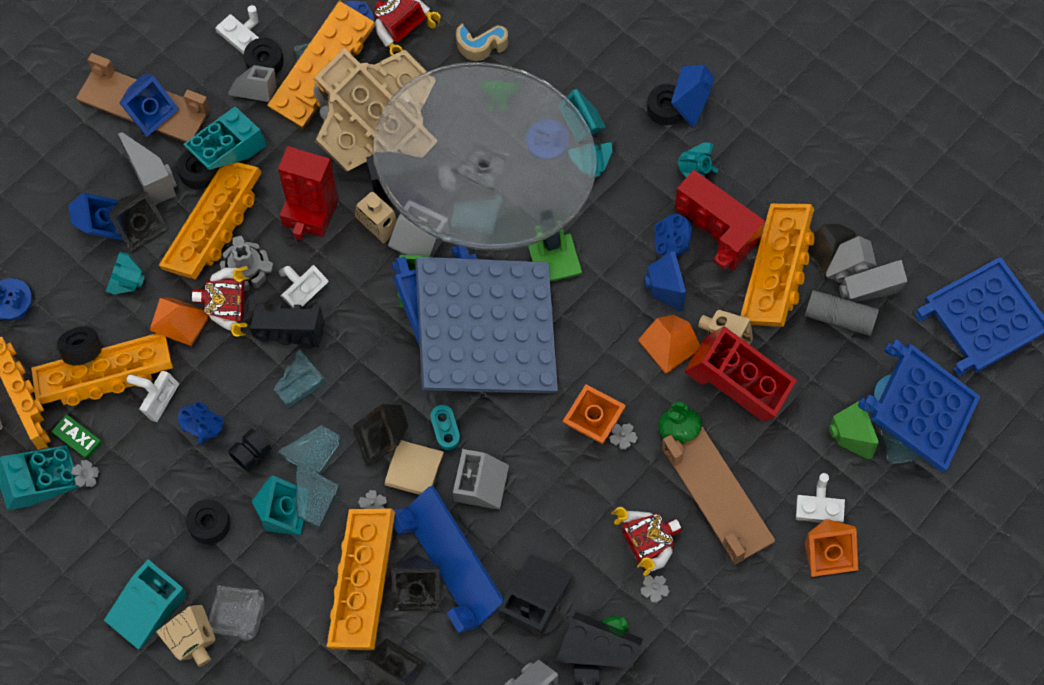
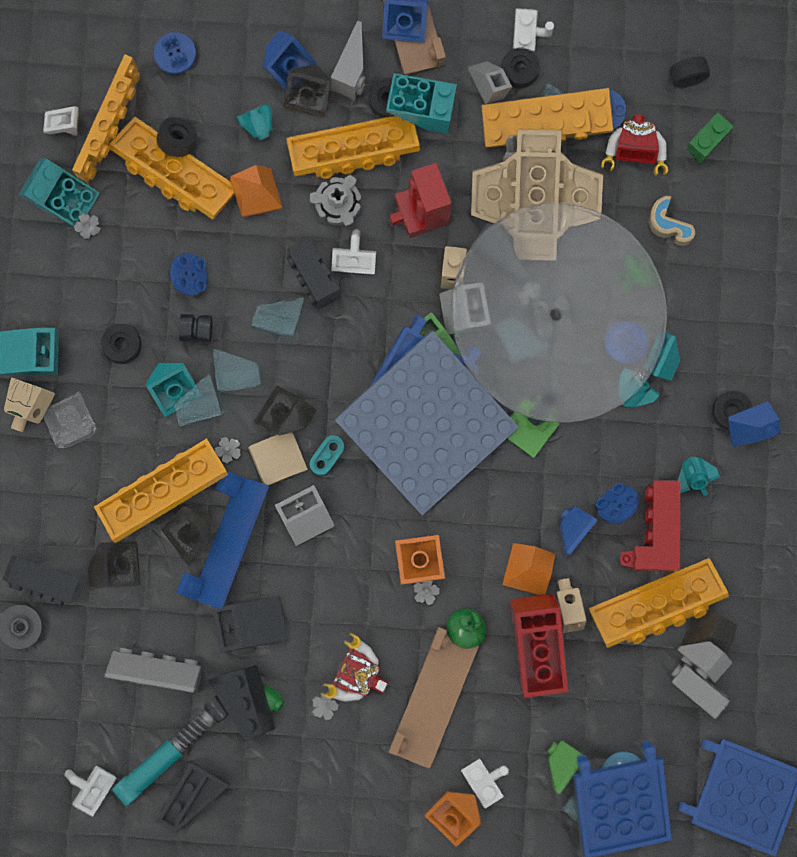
camera: 50 degrees right, 15 degrees up
green tile [51,414,102,460] -> none
white plate [127,371,179,422] -> none
torso [192,266,249,337] -> none
light grey piece [805,290,879,336] -> none

